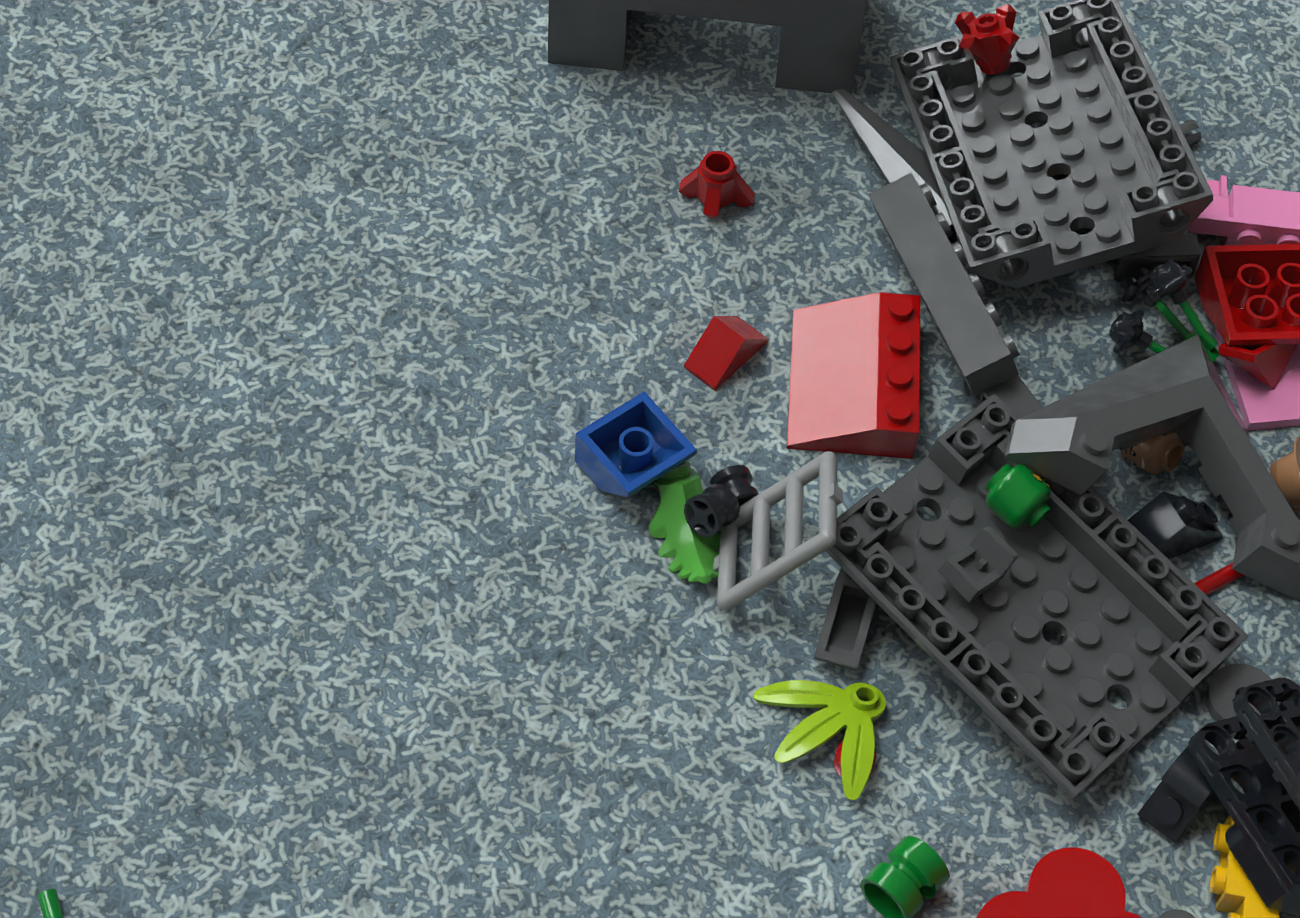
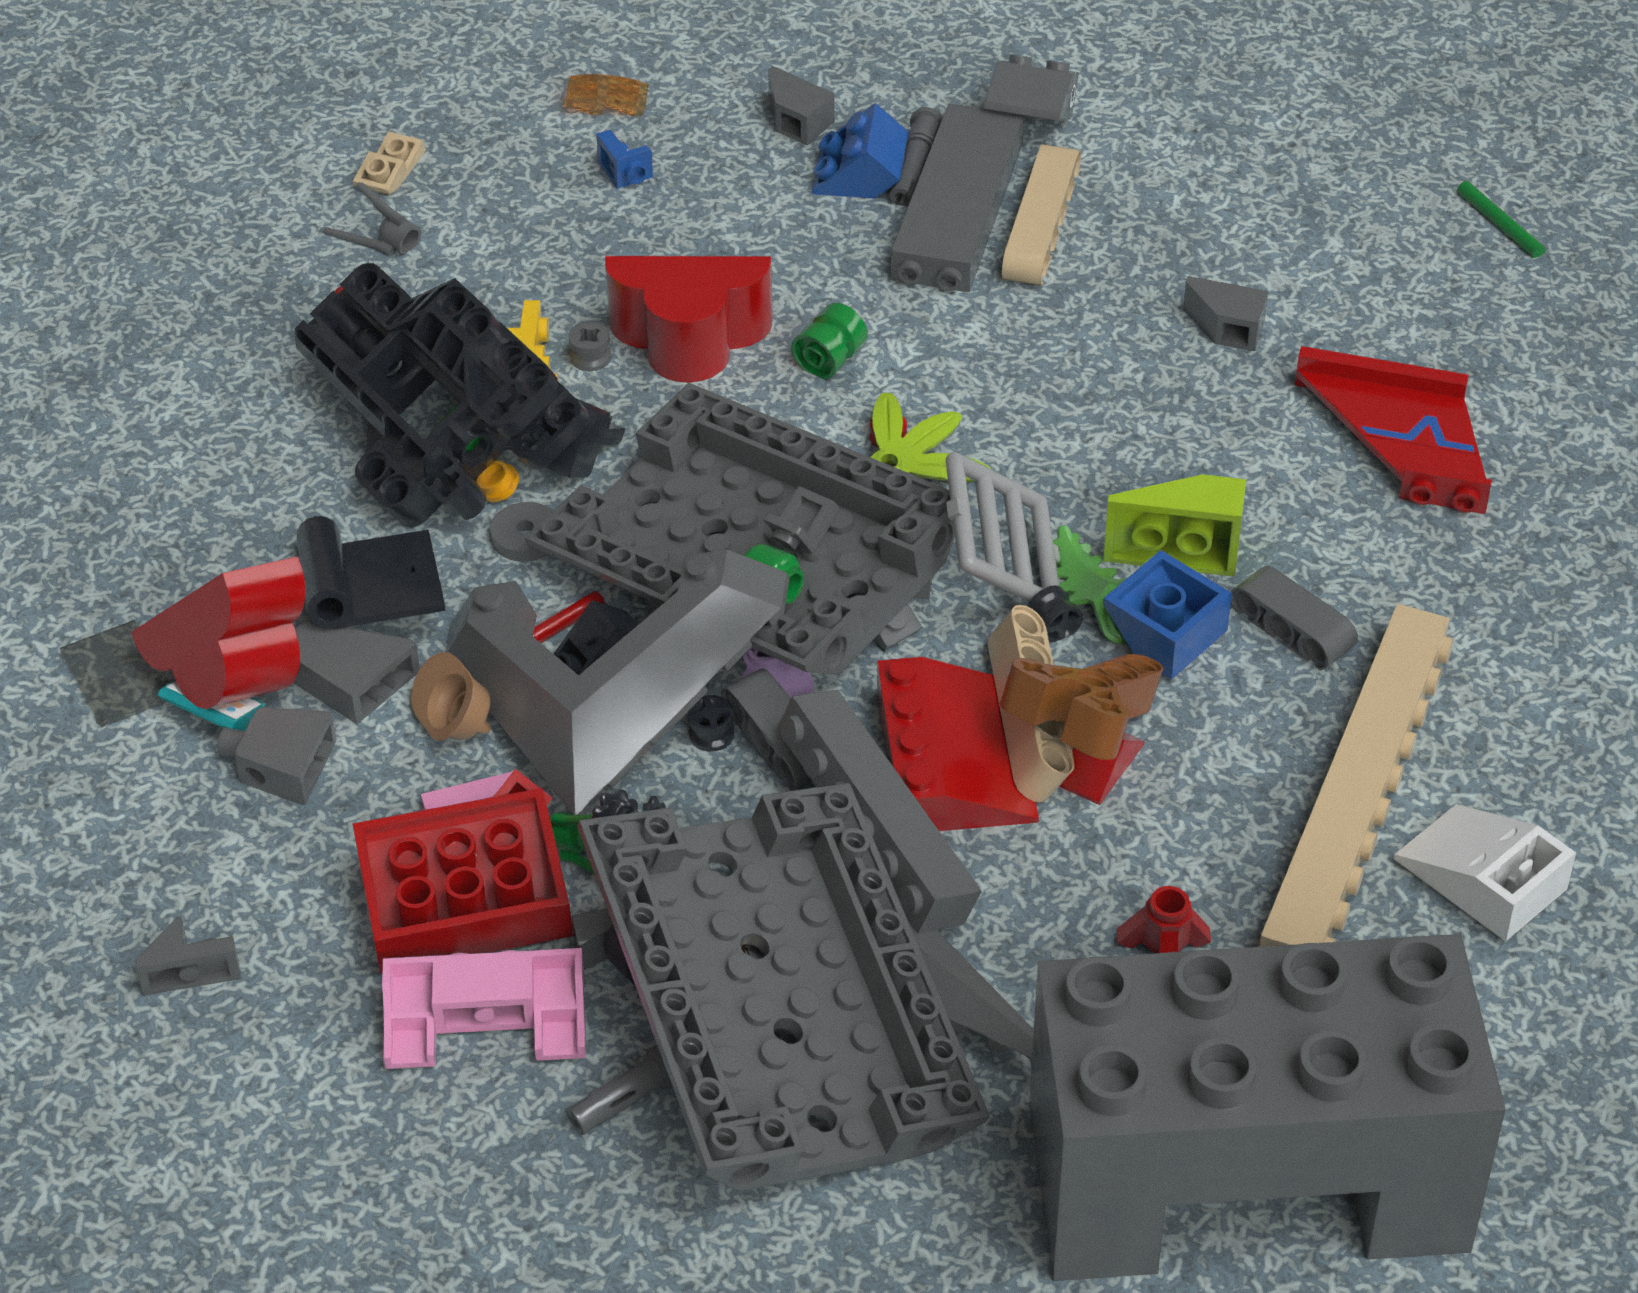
camera: 175 degrees right, 10 degrees down
black wheel [684,484,740,537] -> none
red rock [955,4,1020,74] -> none
none -> tan beam [988,605,1074,802]
none -> dark orange beam [1000,654,1163,760]
none -> lime slope [1103,474,1247,577]
none -> dark grey slope [1183,276,1268,351]
none -> dark grey beam [1231,566,1358,670]
none -> tan brick [1259,603,1454,947]
none -> red piece [1295,346,1492,514]
none -> white slope [1394,804,1576,942]

